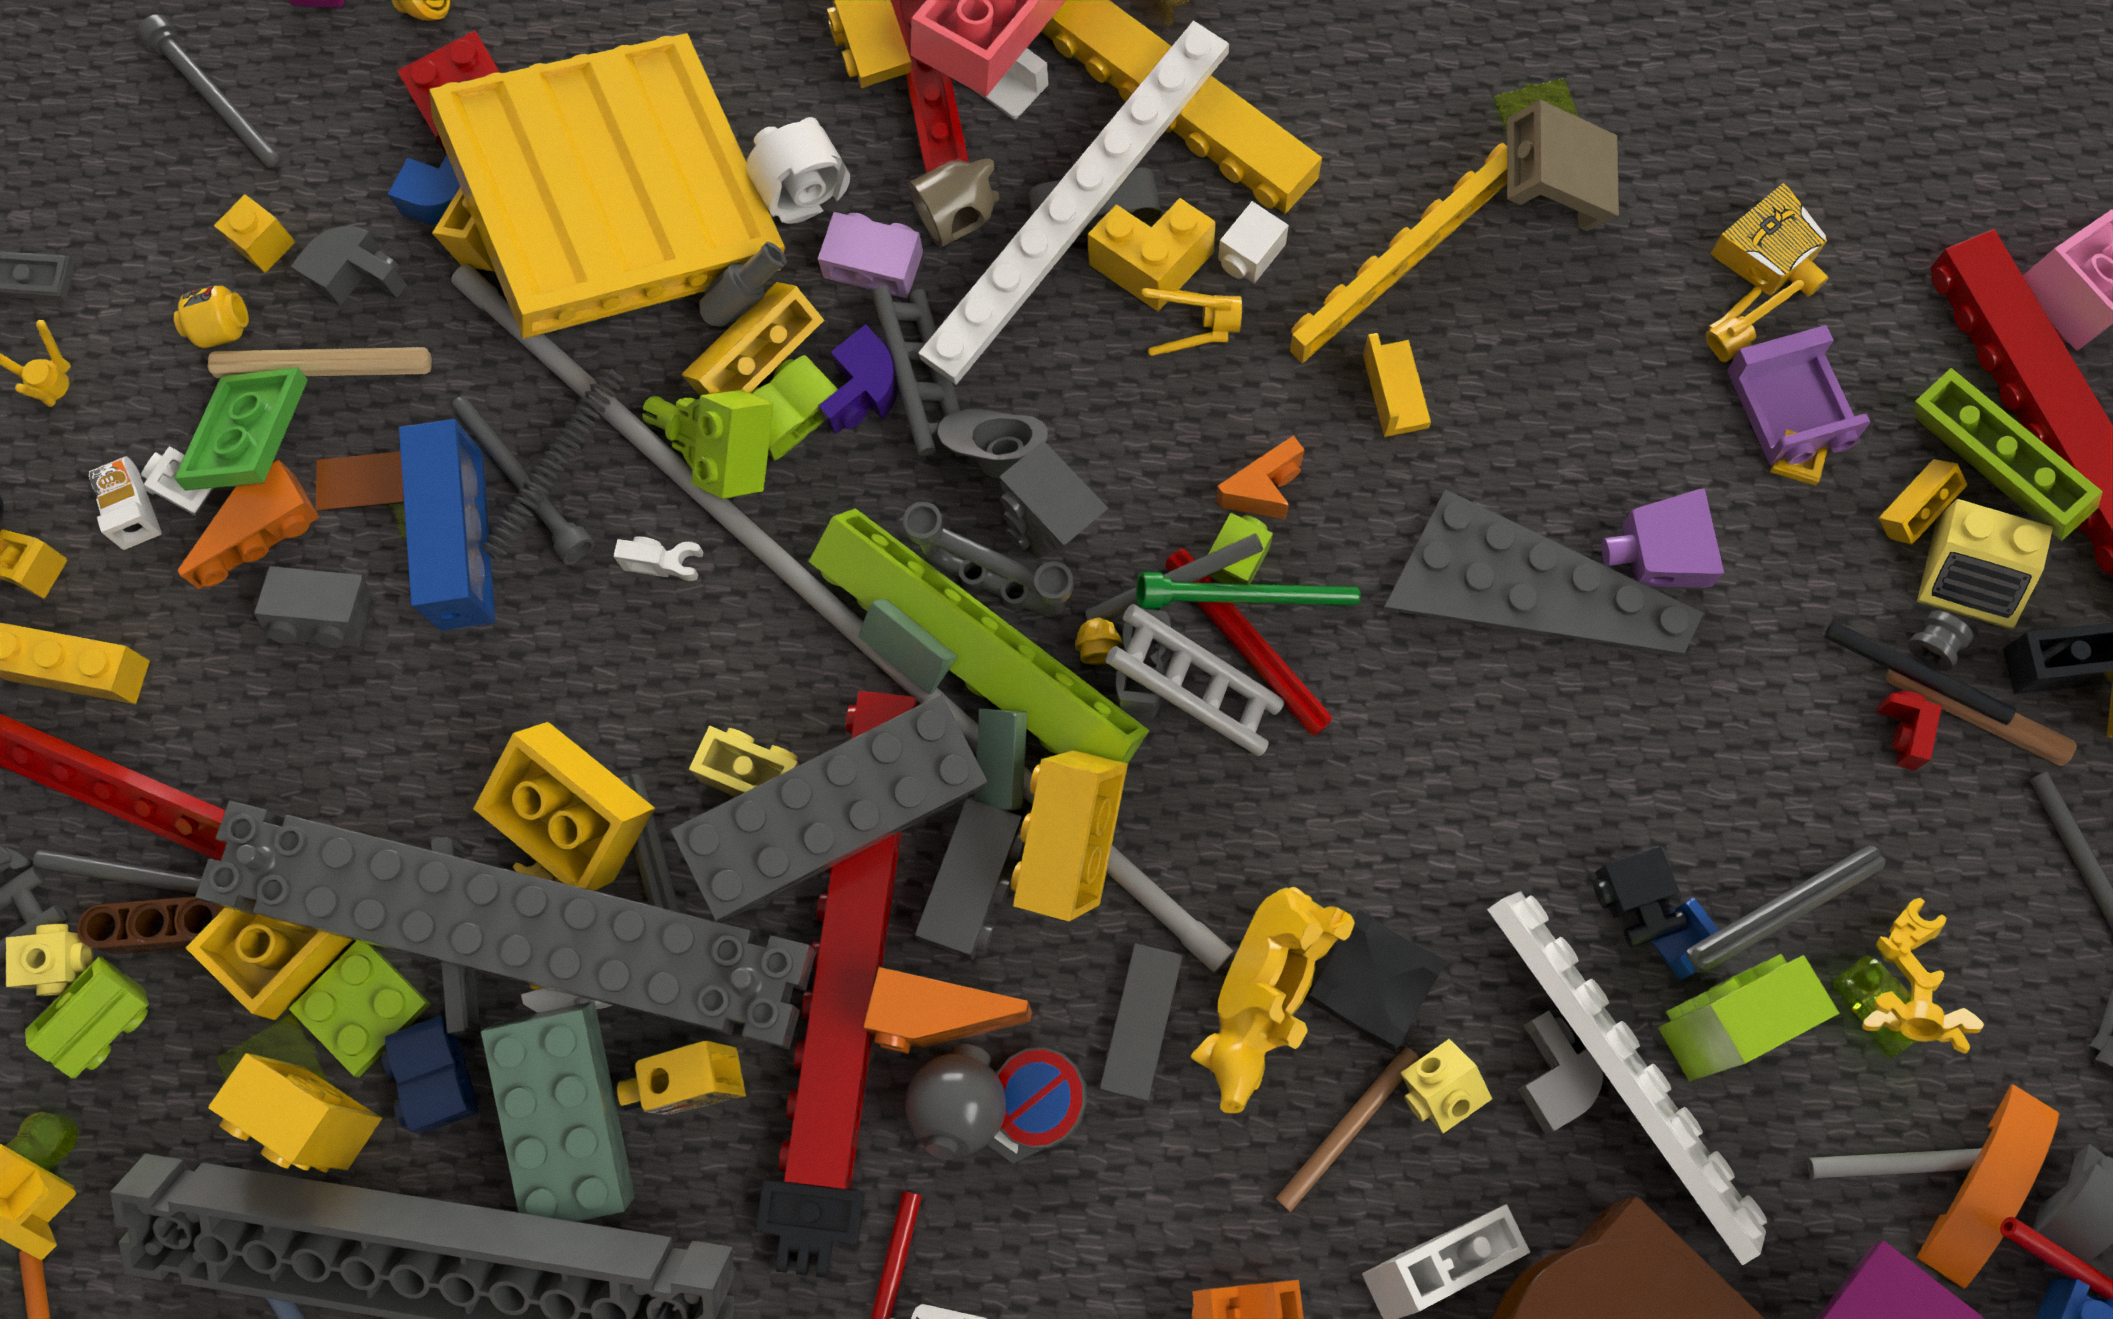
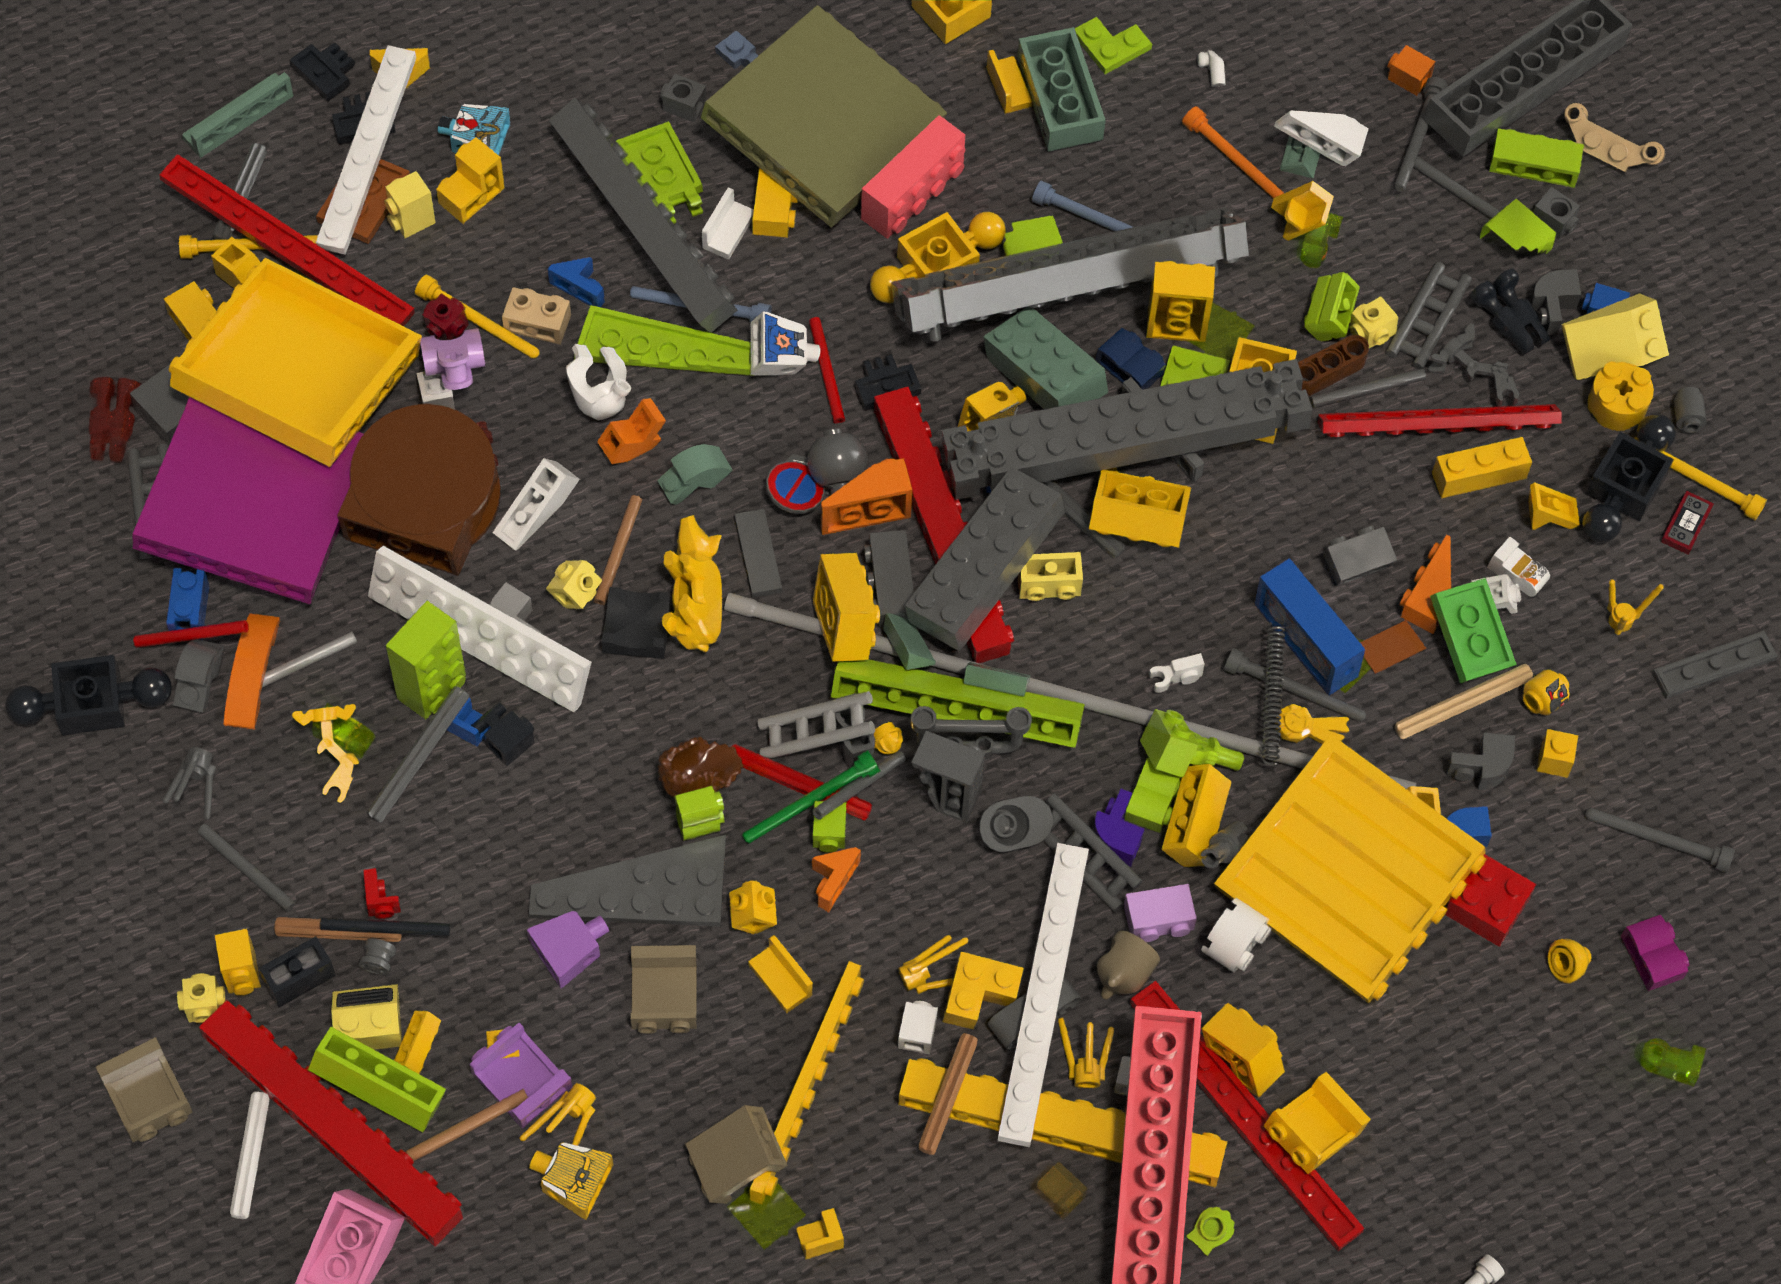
camera: 145 degrees right, 10 degrees down
none -> medium nougat bar [406,1088,528,1161]
none -> dark tan panel [631,945,697,1034]
none -> sand green brick [657,444,733,505]
none -> reddish brown piece [658,737,743,798]
none -> lime brick [674,786,725,841]
none -> yellow brick [729,881,777,934]
none -> yellow panel [797,1208,844,1259]
none -> medium nougat axle [919,1033,978,1155]
none -> yellow plant [1058,1018,1114,1088]
none -> yellow piece [1275,704,1349,744]

